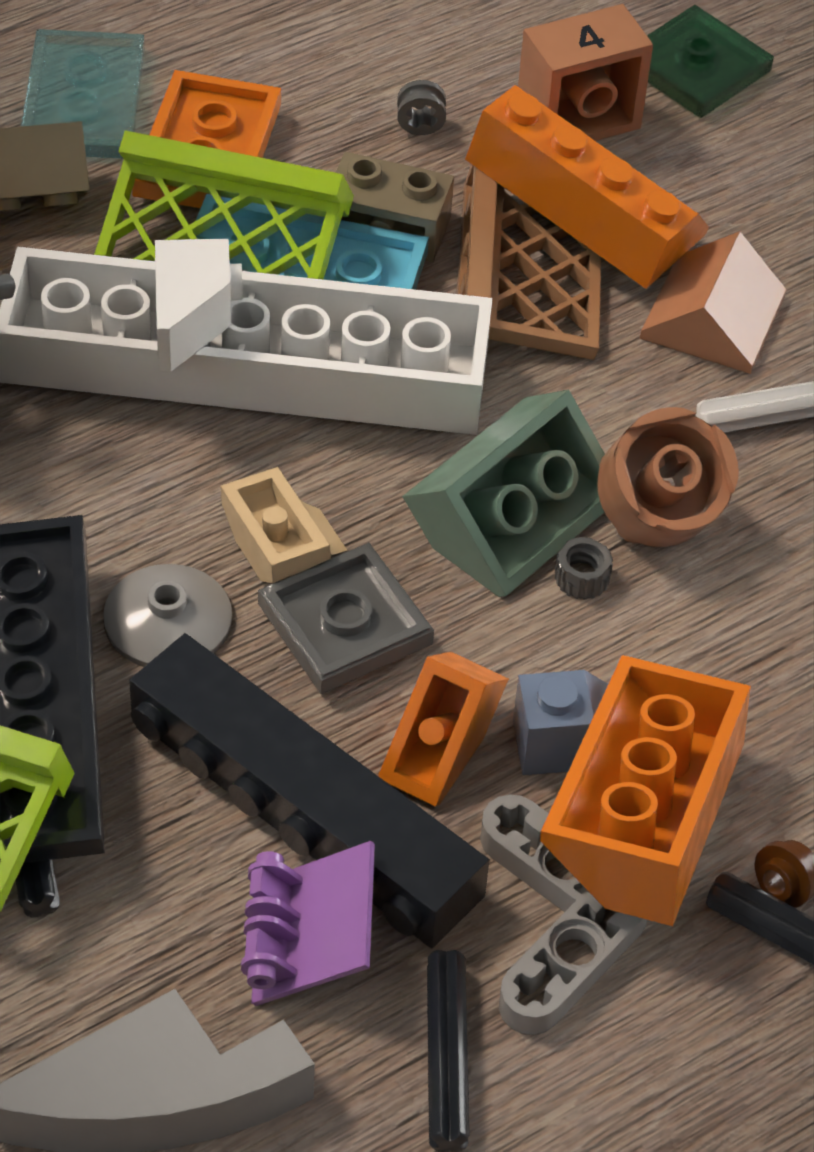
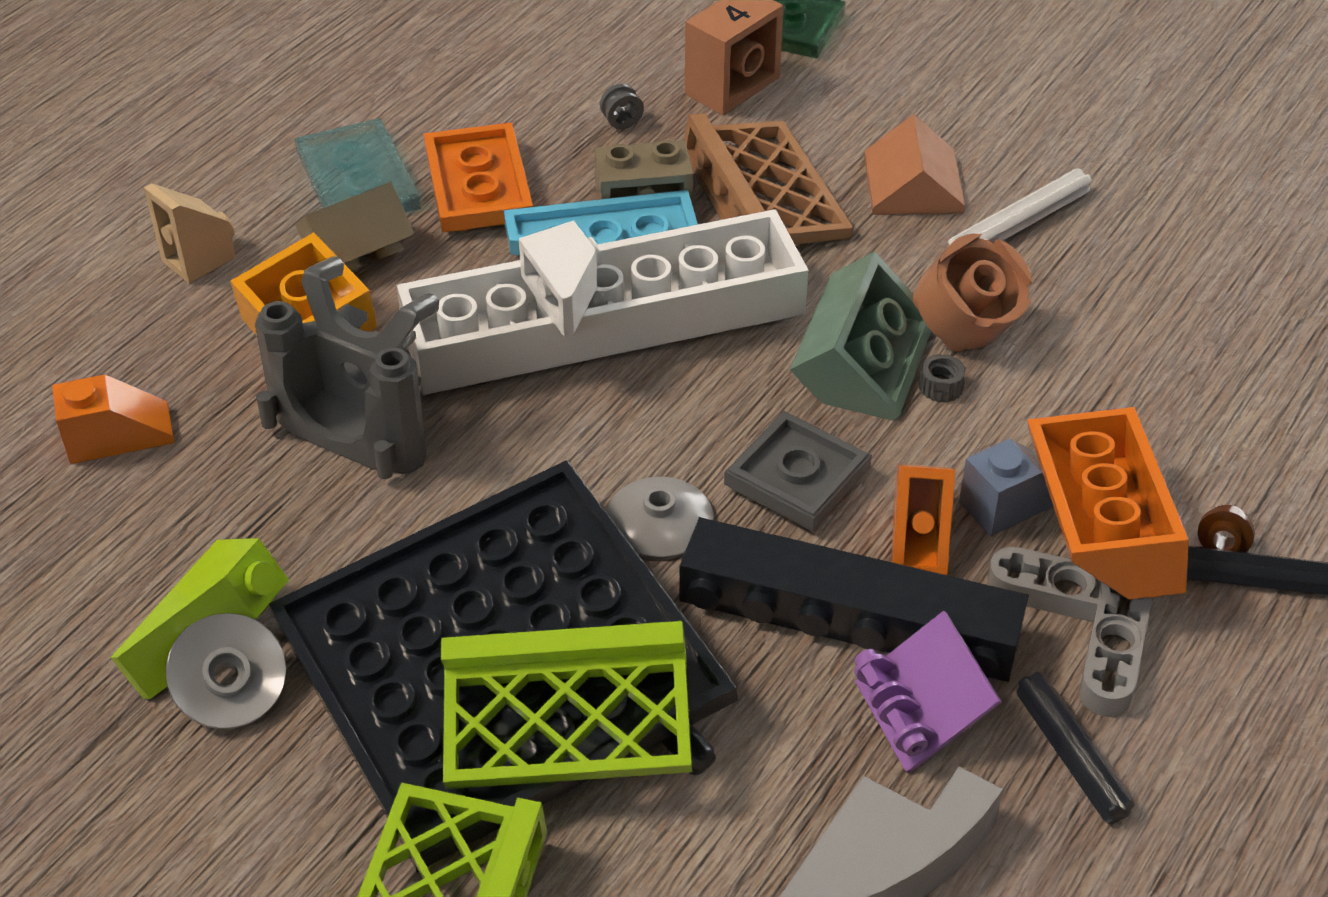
camera: 20 degrees left, 5 degrees down
lime fence [94,130,354,280] -> none
tan slope [220,467,348,584] -> none
orange slope [465,85,709,289] -> none

